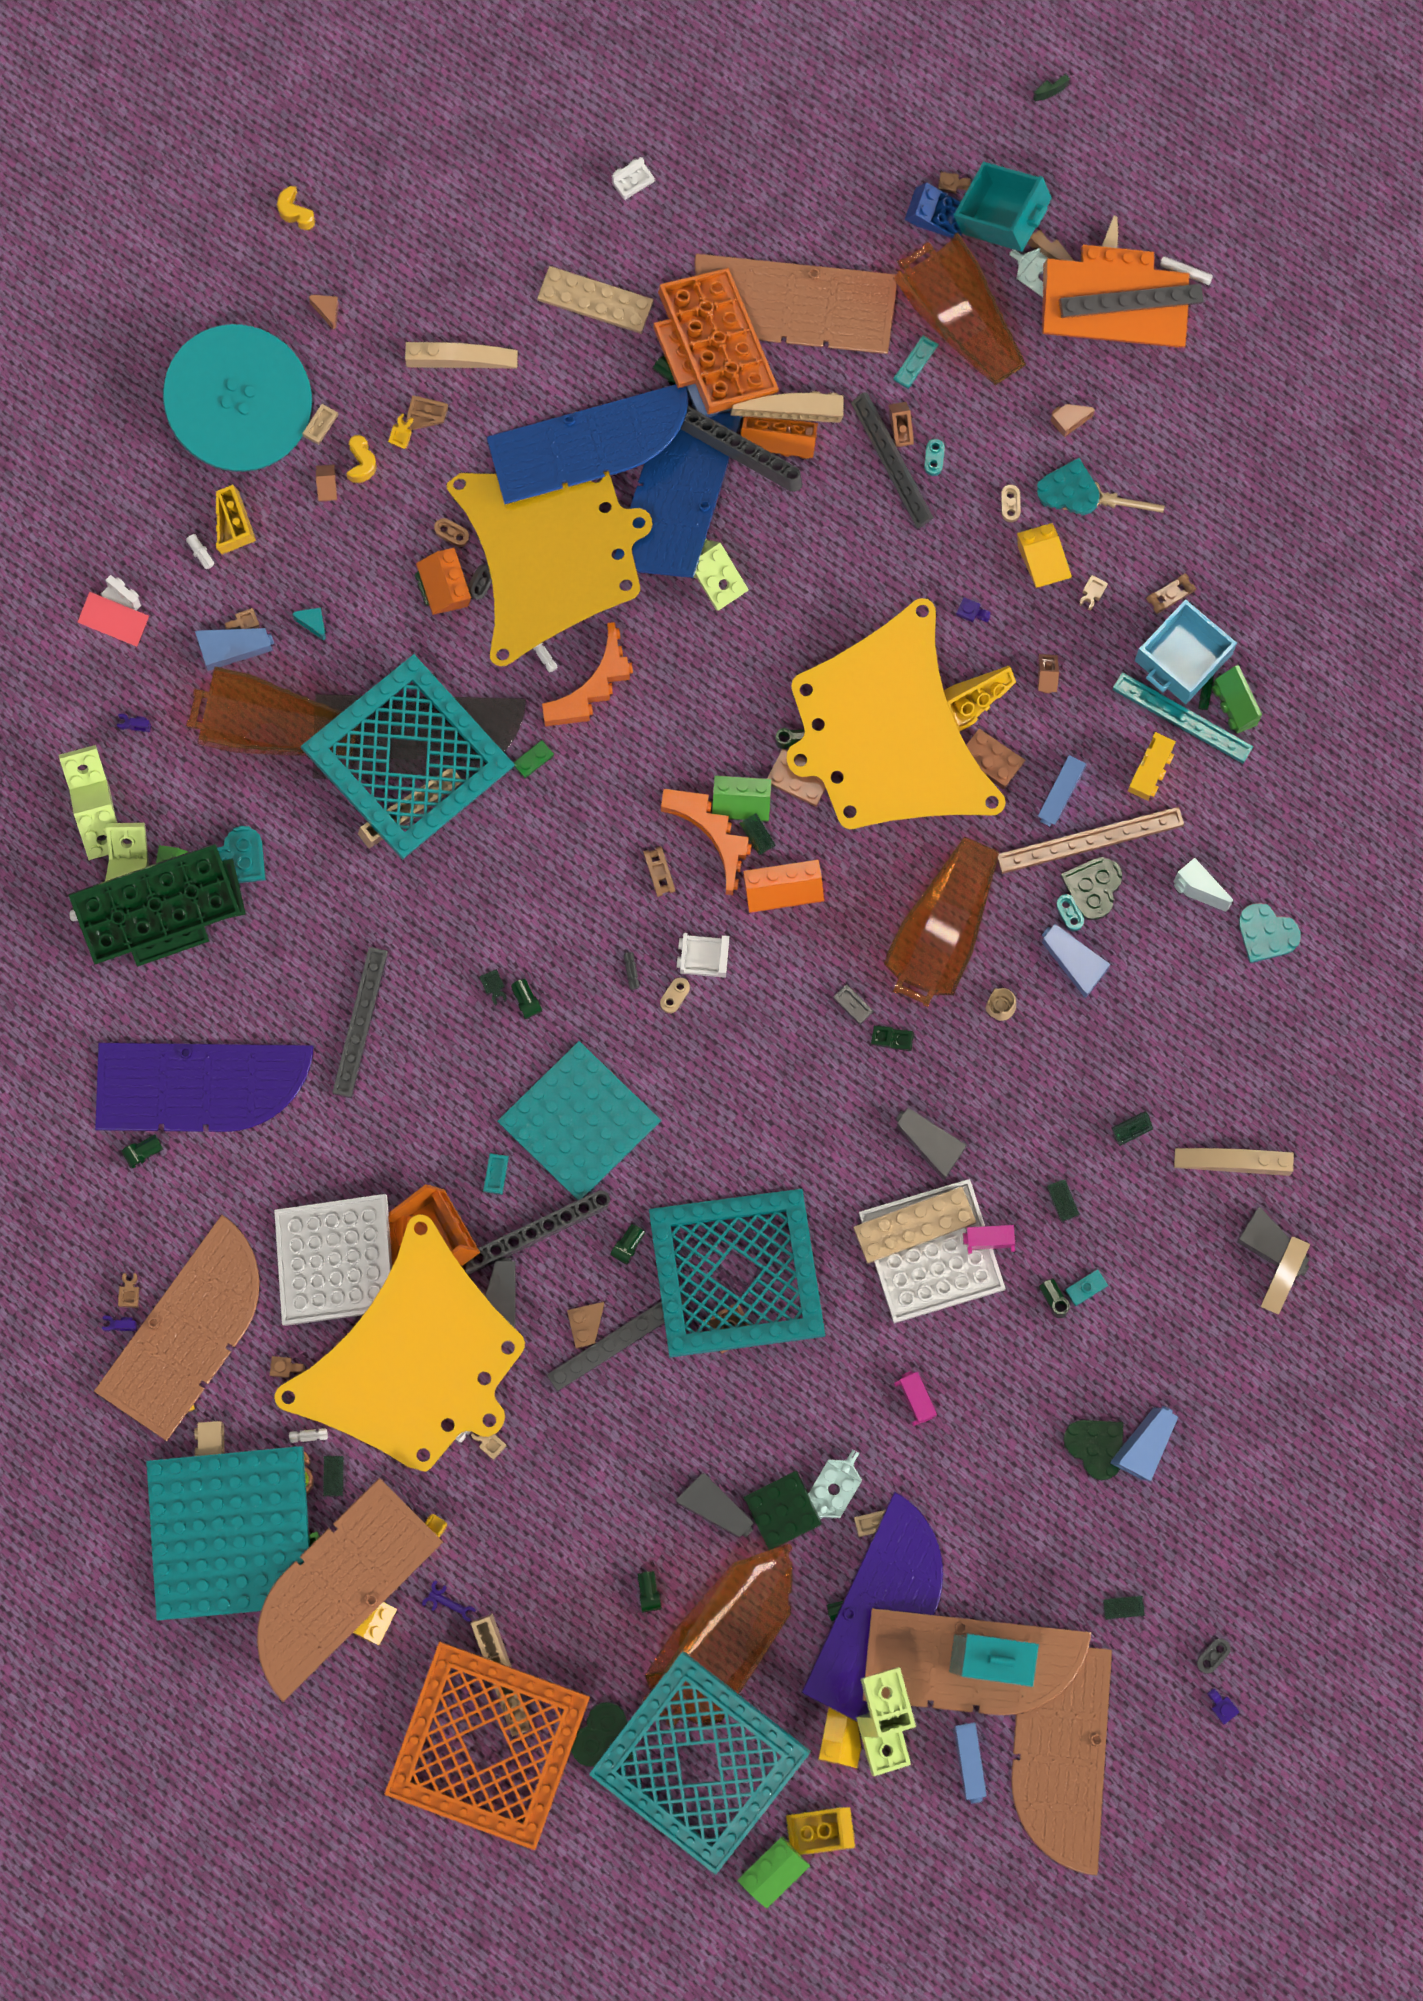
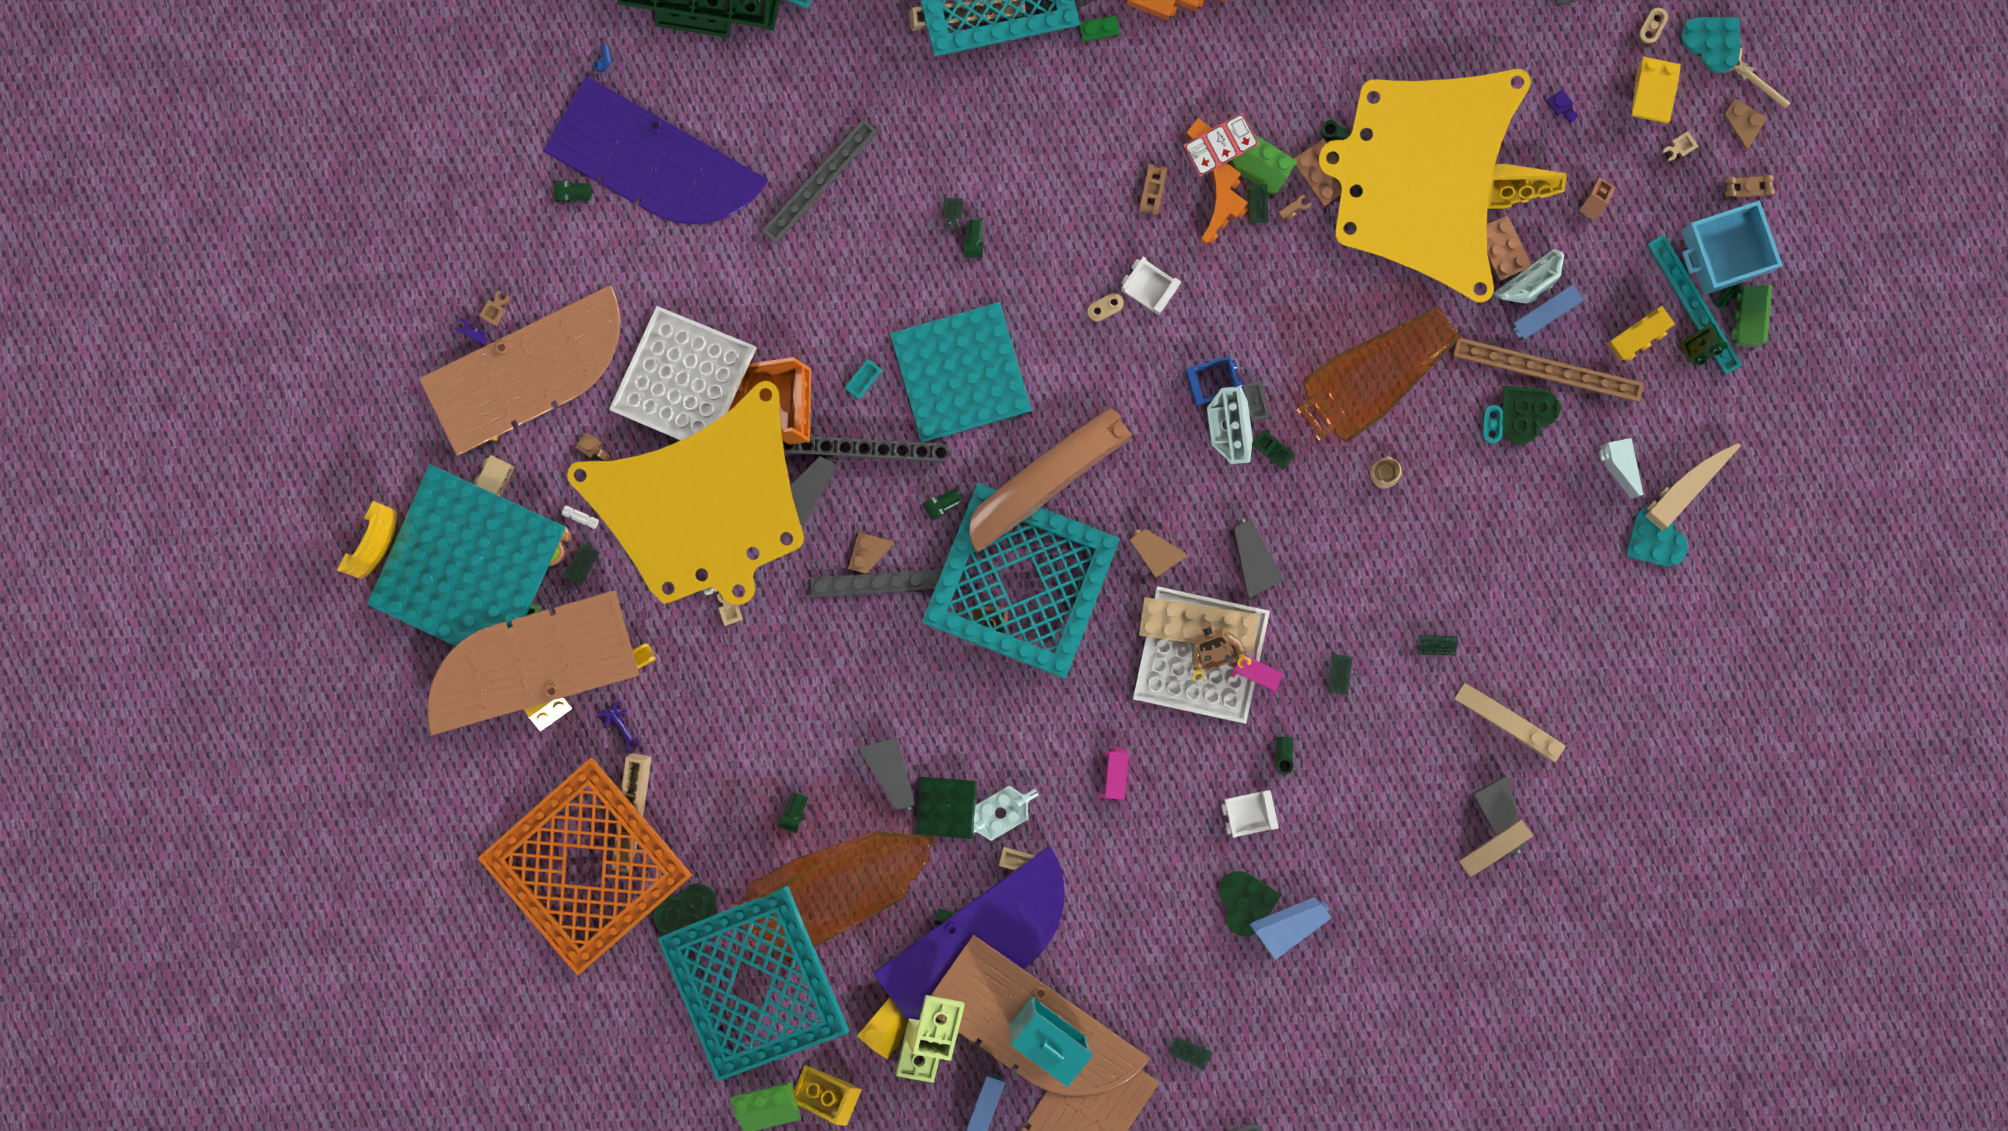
camera: 30 degrees right, 10 degrees up
dark grey axle [624,952,639,990] -> none
orange slope [743,859,824,913] -> none
slope [1042,924,1110,998] -> none
teal plate [1065,1269,1109,1307] -> none
none -> yellow slope [337,501,397,579]
none -> blue arm [593,45,612,72]
none -> nougat slope [969,408,1132,553]
none -> medium nougat slope [1129,529,1187,578]
none -> sticker [1184,112,1259,177]
none -> blue window [1185,356,1243,407]
none -> medium nougat torso [1191,623,1251,683]
none -> light aqua wedge [1207,386,1253,464]
none -> white panel [1221,790,1279,838]
none -> medium nougat plate [1277,195,1311,222]
none -> light aqua wedge [1493,249,1564,304]
none -> tan slope [1645,443,1741,531]
none -> dark green bracket [1680,323,1728,366]
none -> medium nougat wing [1724,99,1767,150]

